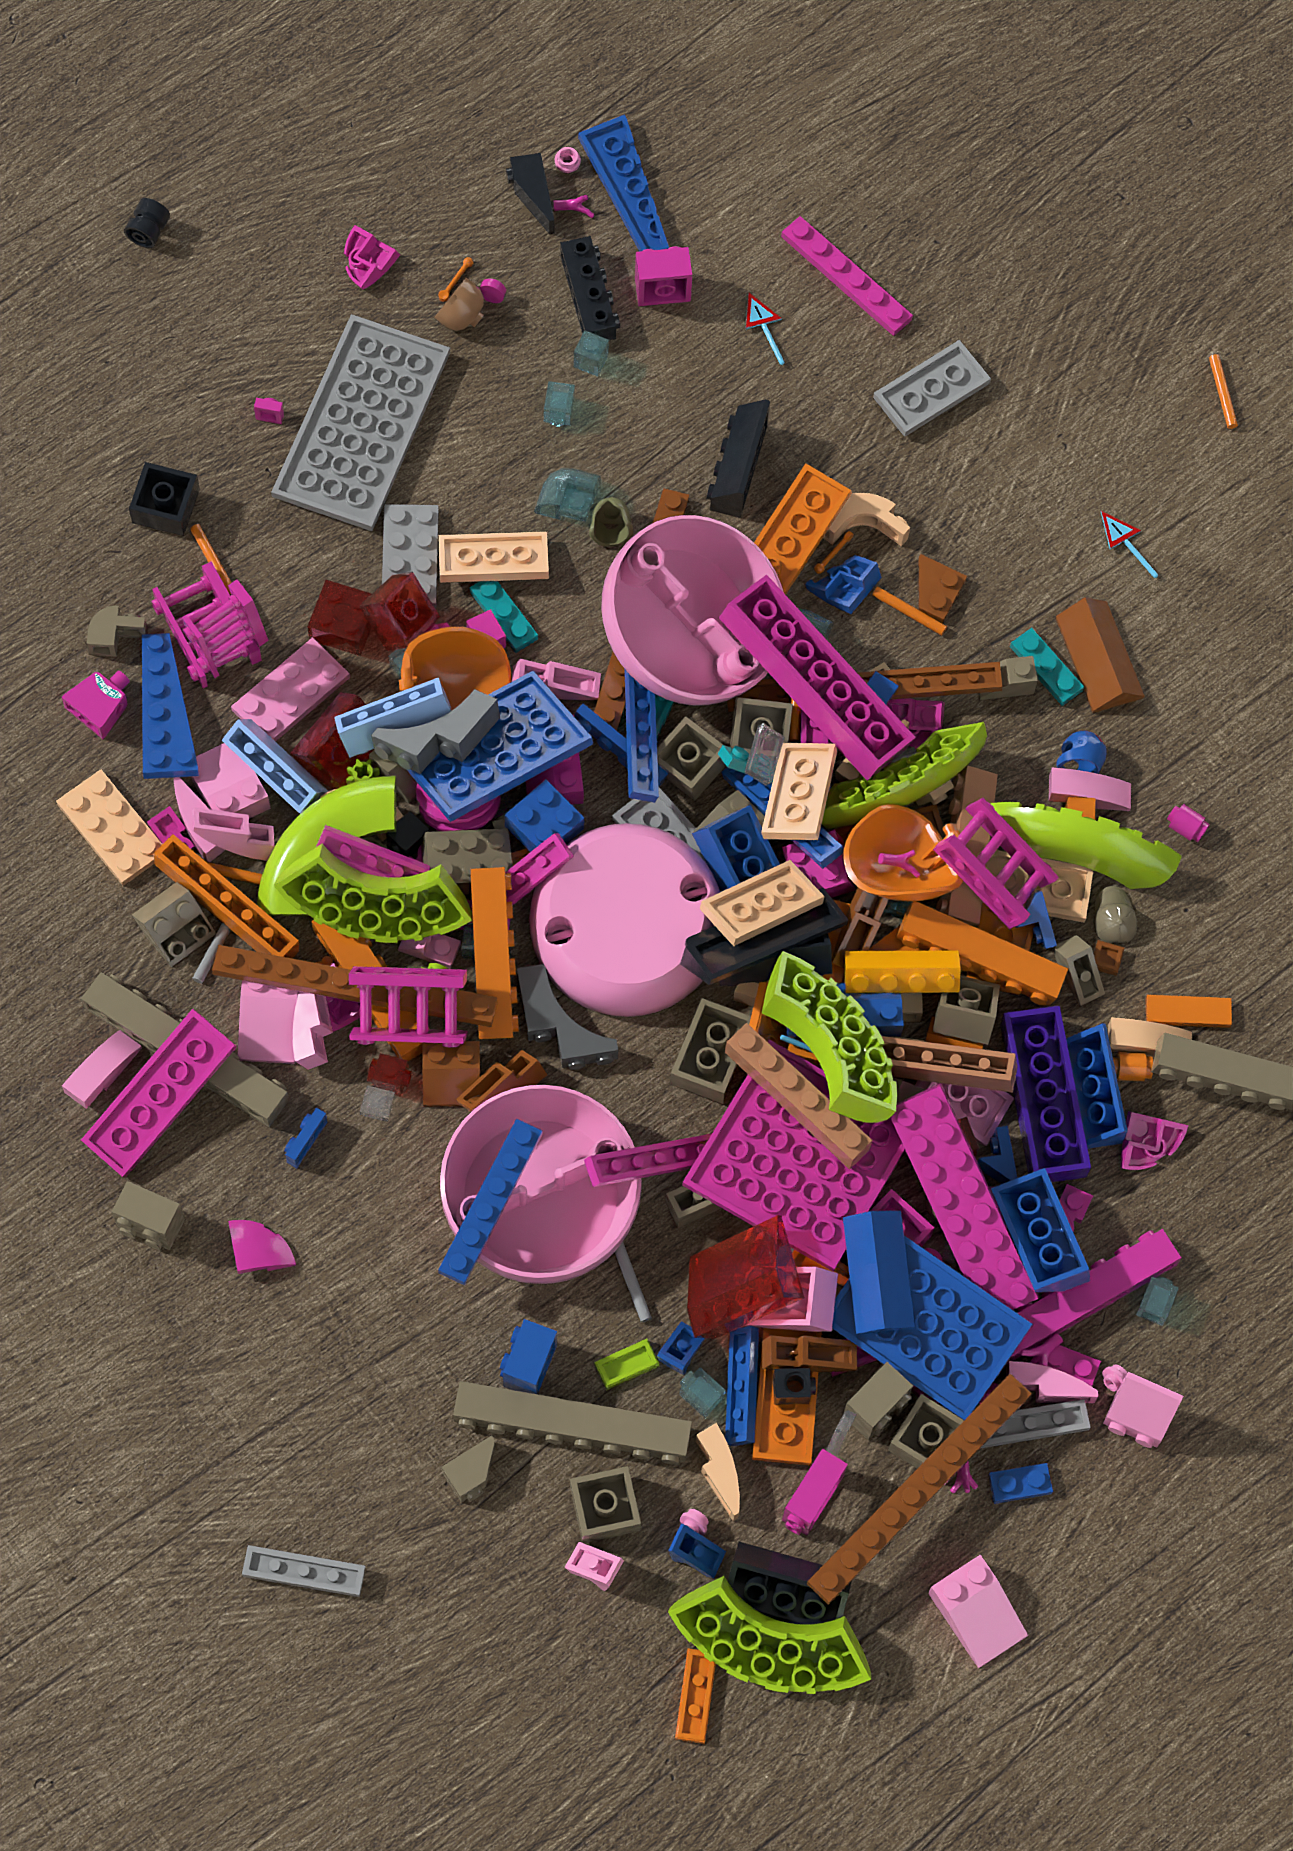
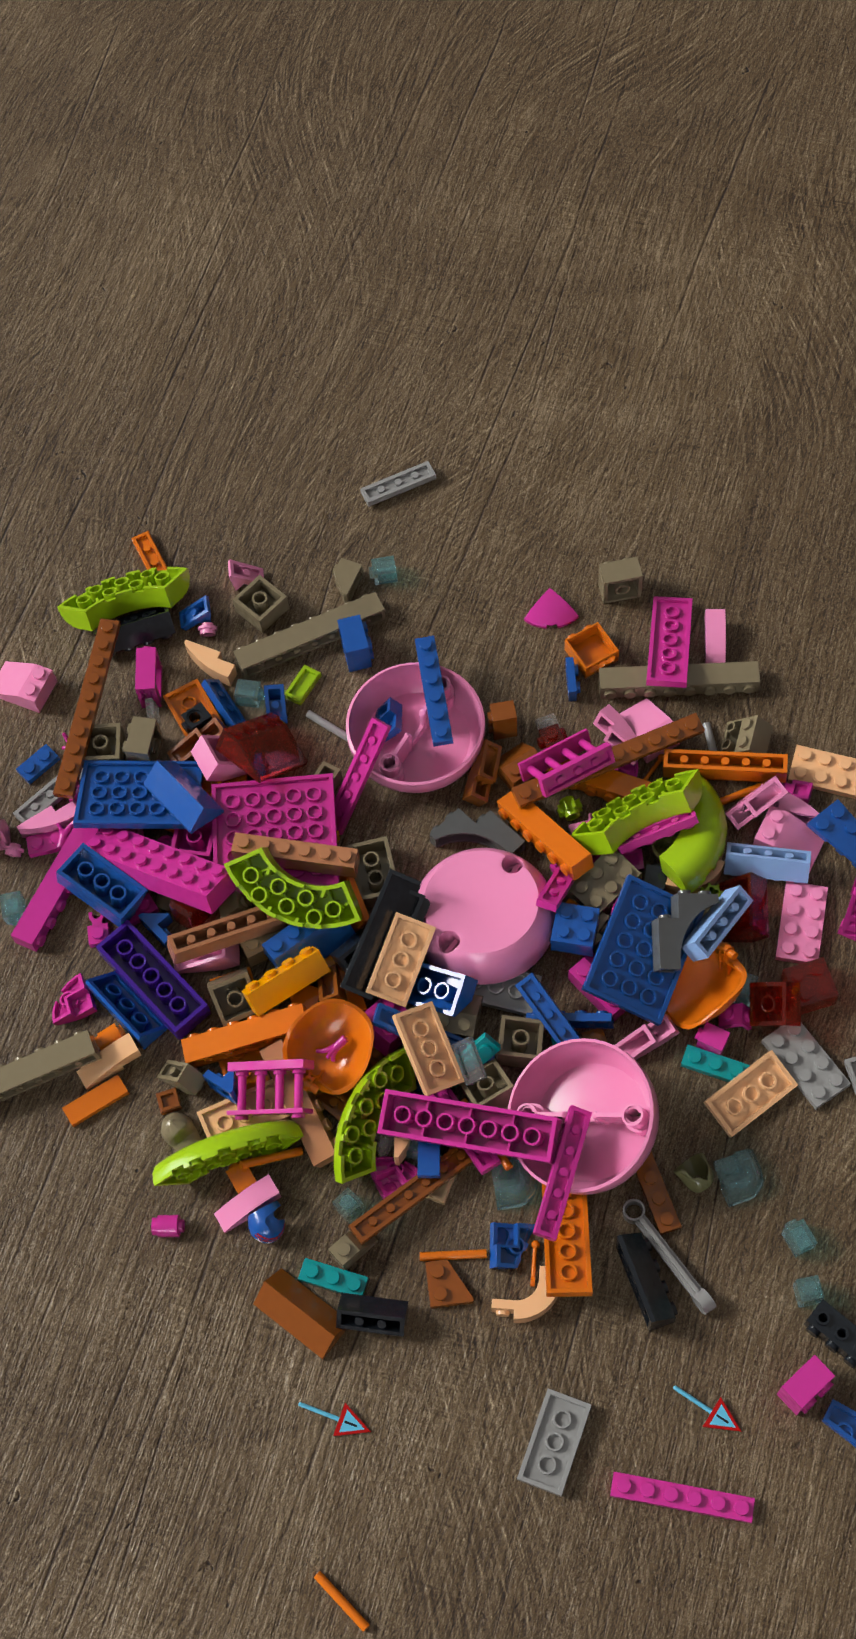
camera: 155 degrees right, 5 degrees down
none -> clear light blue brick [332,1187,365,1225]
none -> black brick [336,1292,409,1337]
none -> clear light blue brick [368,555,398,585]
none -> blue slope [375,697,402,742]
none -> dark orange brick [487,700,517,740]
none -> dark pink plate [533,1105,592,1242]
none -> orange piece [564,622,619,679]
none -> light grey piece [623,1199,716,1315]

